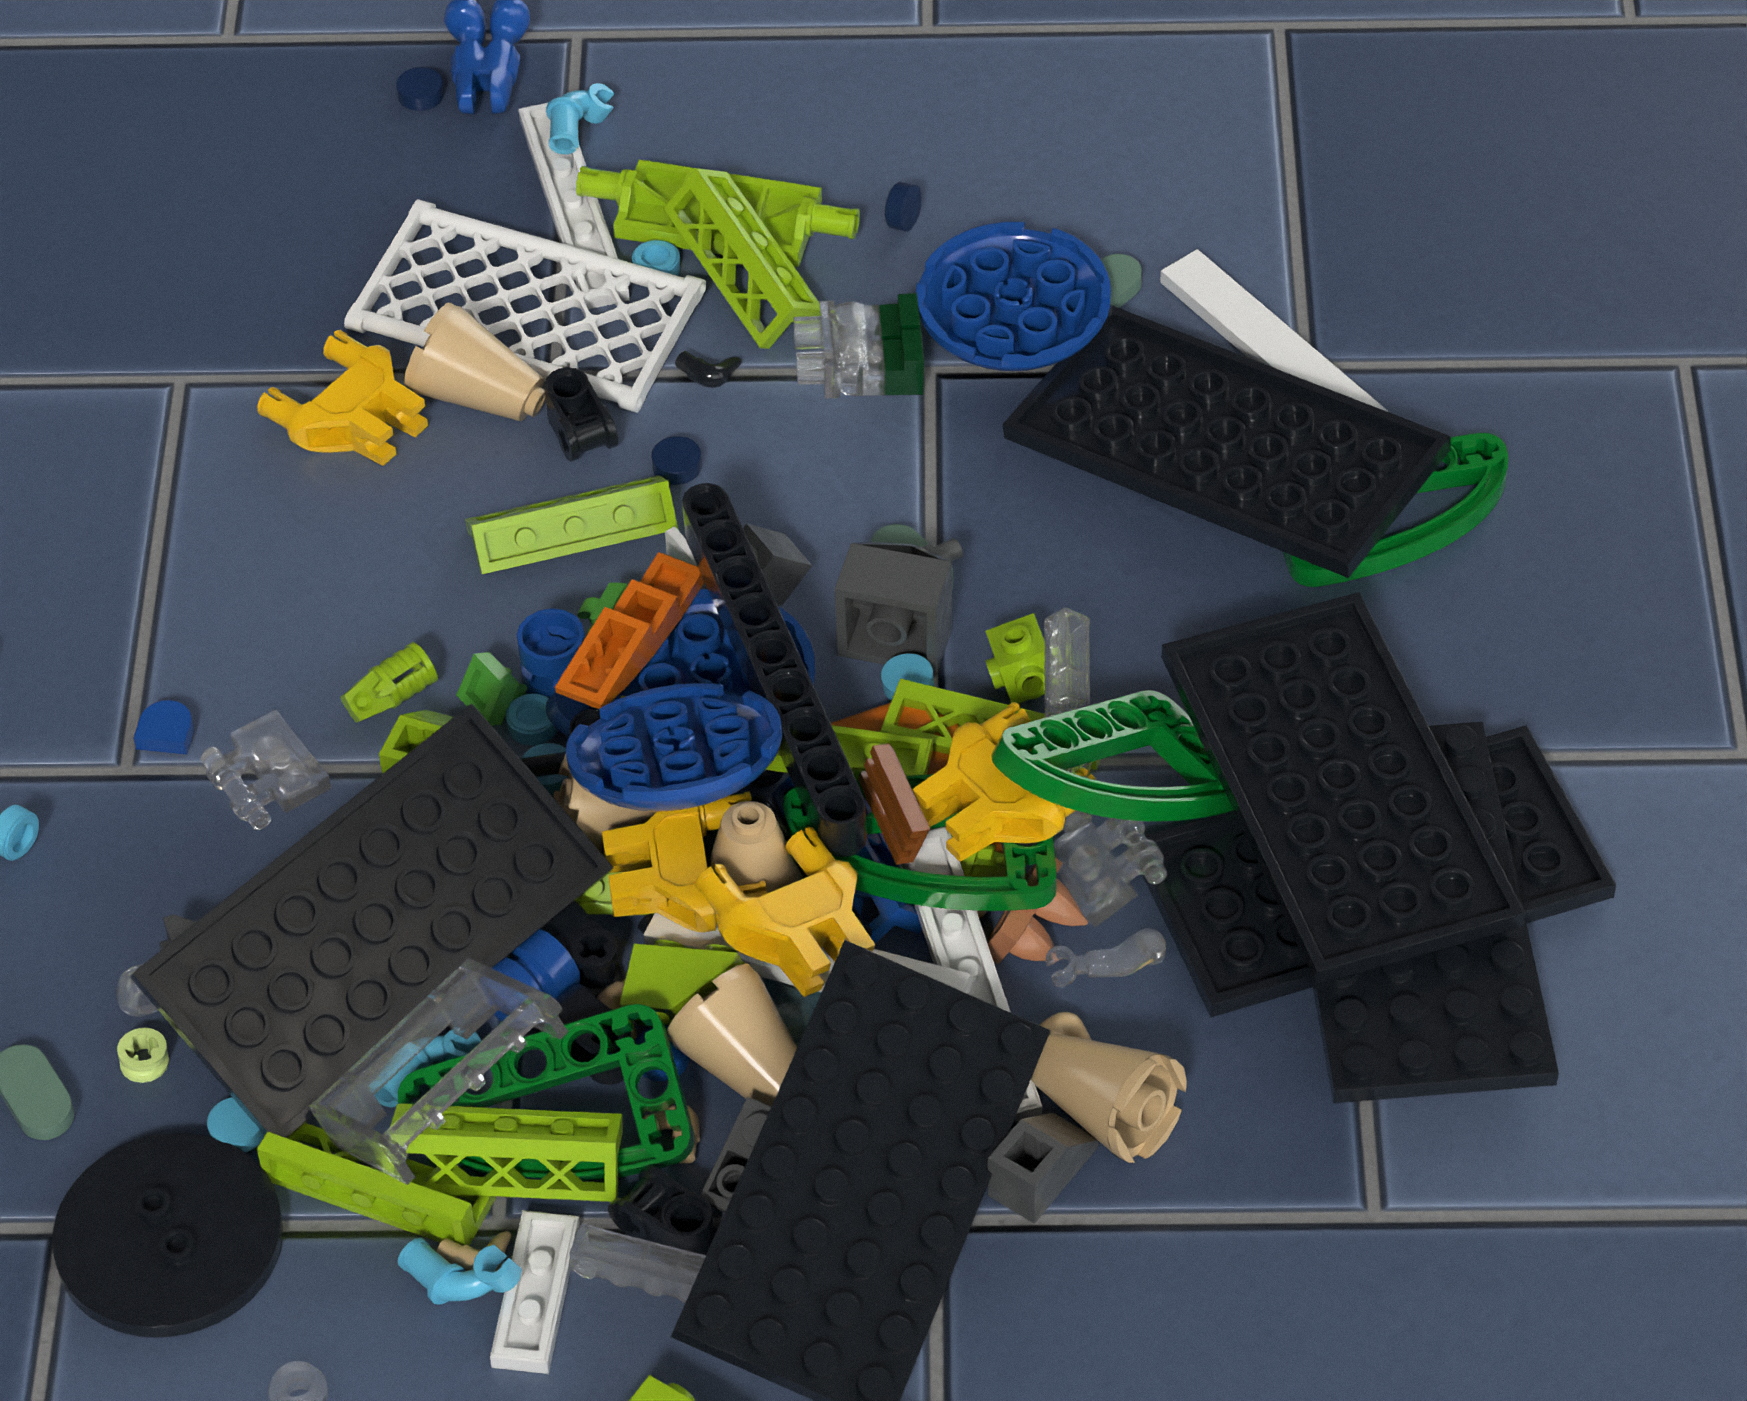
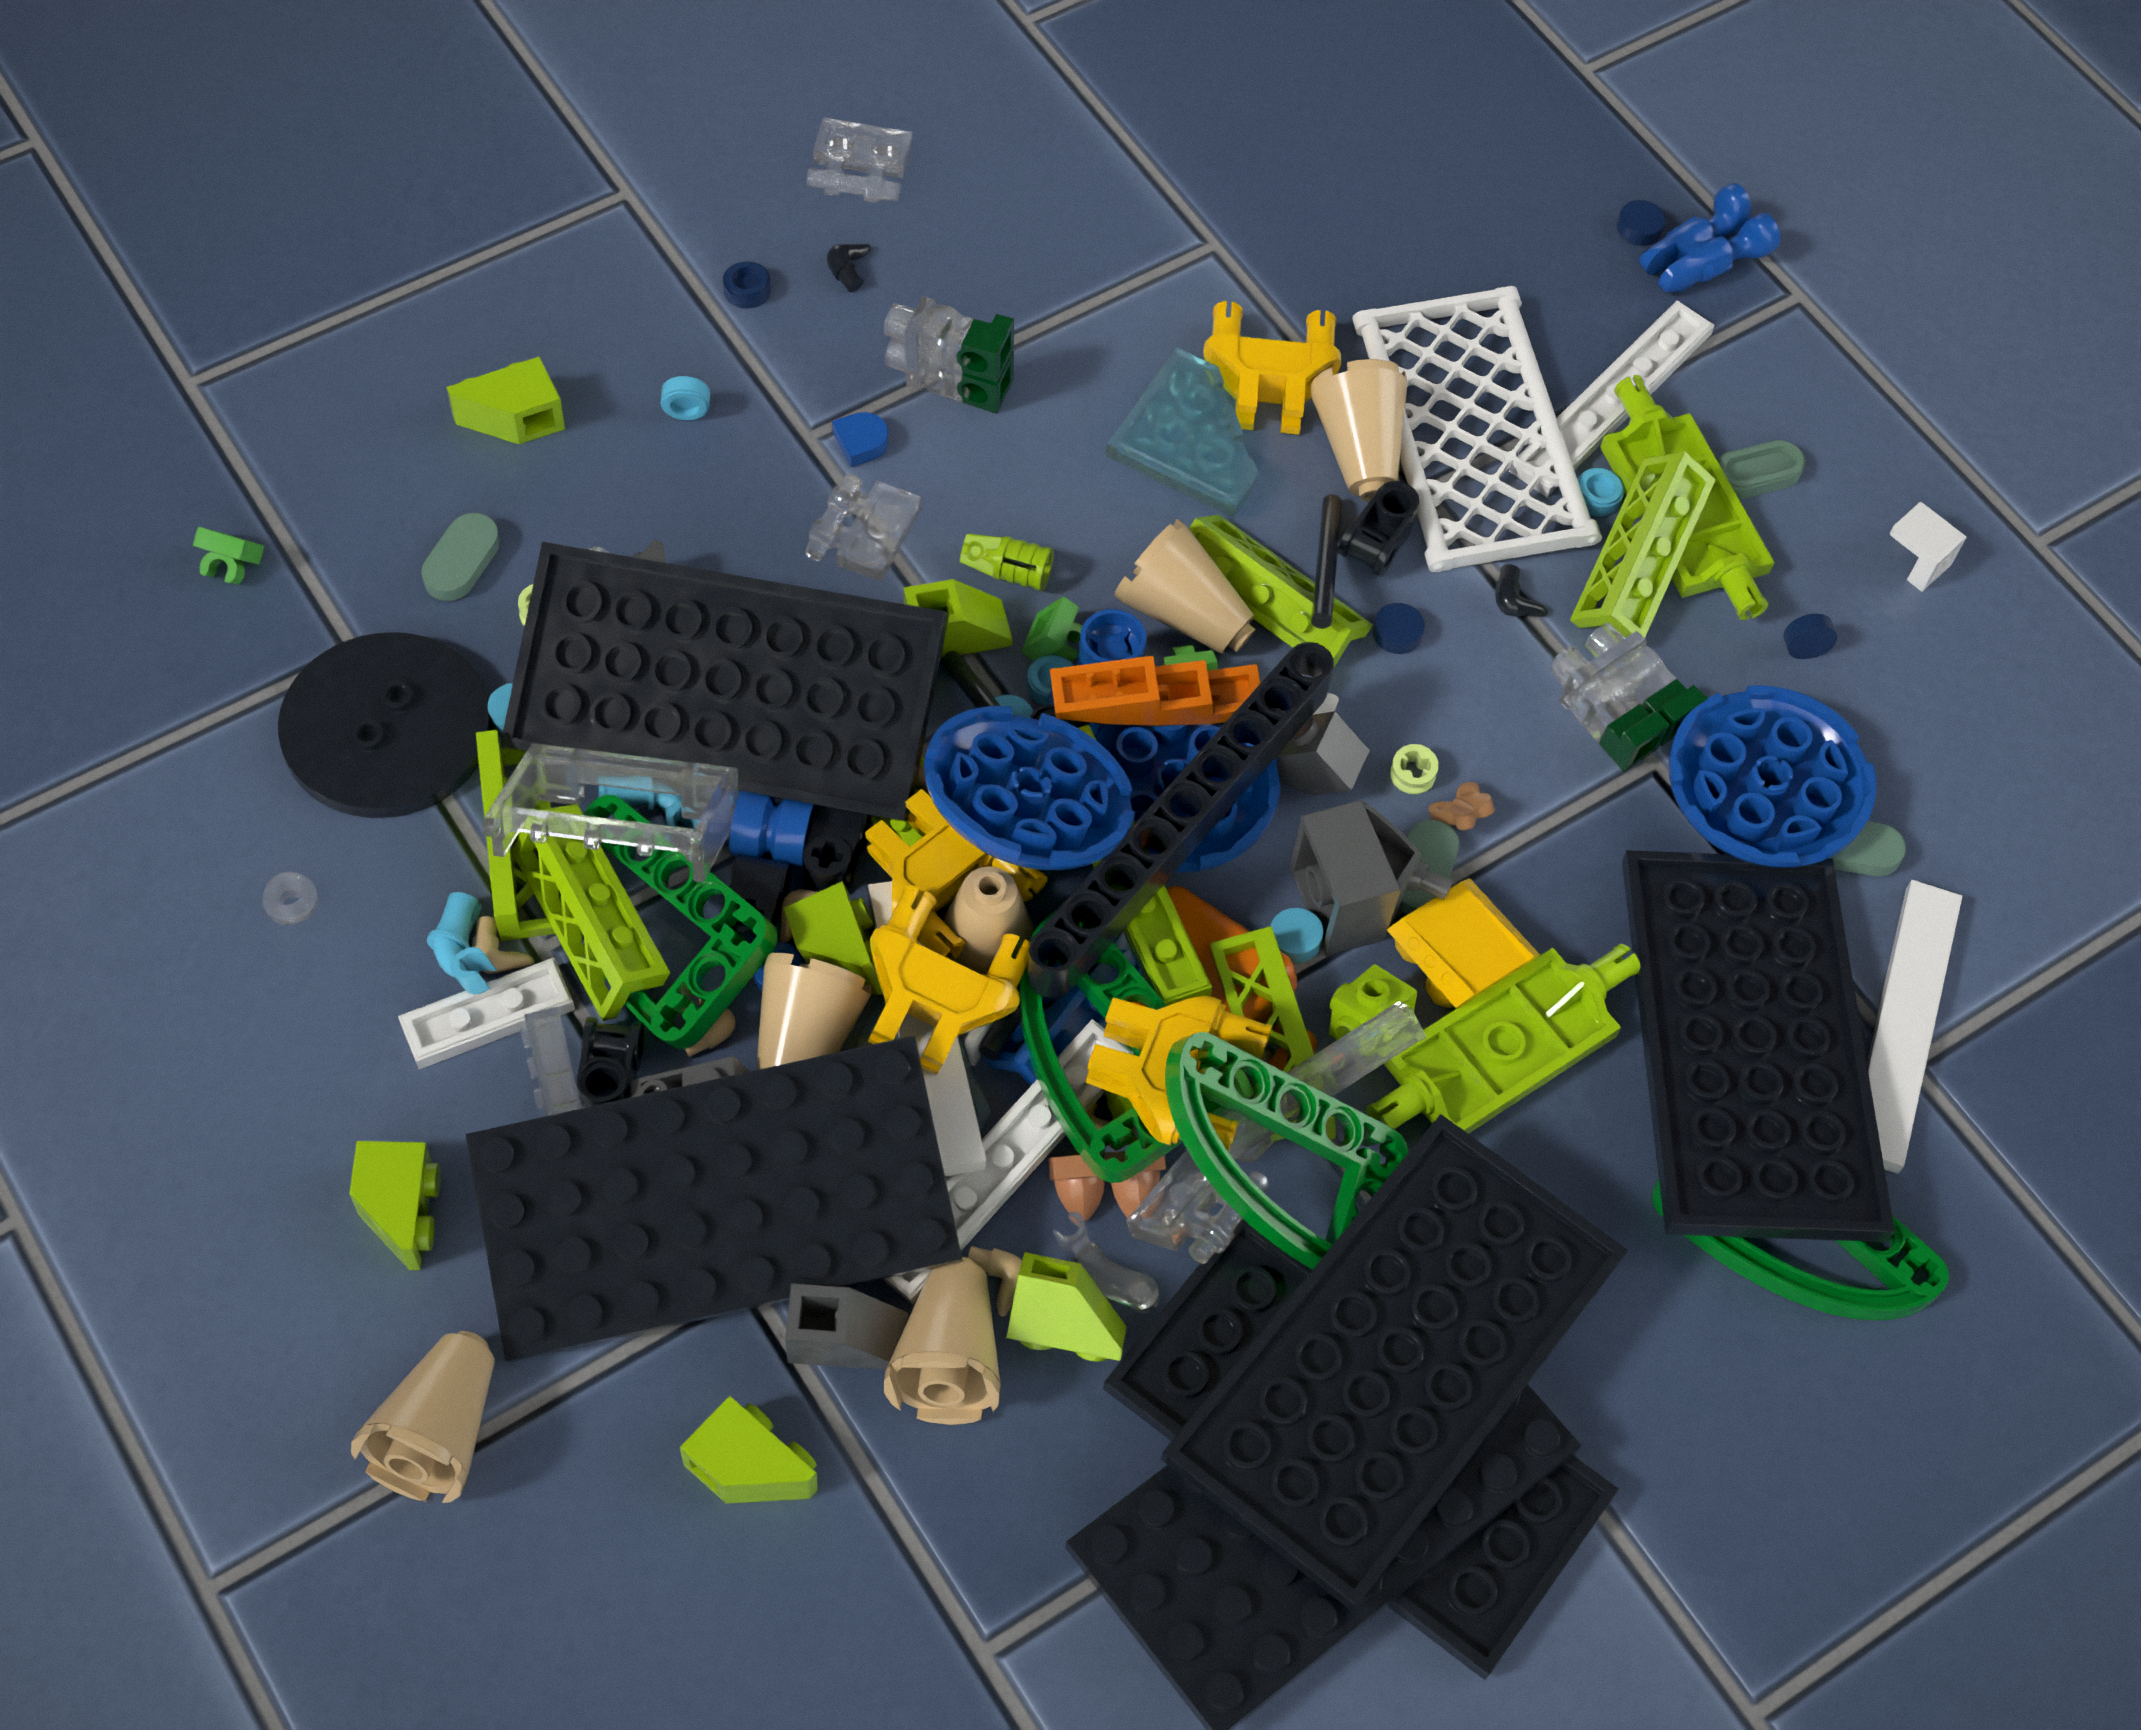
camera: 50 degrees right, 10 degrees up
medium azure piece [546,83,614,155] -> none
dark orange tile [857,743,930,865] -> none
none -> lime slope [680,1396,818,1504]
none -> hips [884,296,1014,414]
none -> lime slope [1006,1252,1127,1362]
none -> clear light blue plate [1106,347,1258,518]
none -> tan cone [1114,519,1256,654]
none -> black bar [1311,494,1342,629]
none -> lime plate [1366,944,1641,1134]
none -> yellow slope [1387,878,1540,1008]
none -> yellowish green bush [1390,744,1438,795]
none -> medium nougat piece [1428,782,1495,830]
none -> sand green tile [1717,440,1806,500]
none -> white panel [1890,501,1967,592]

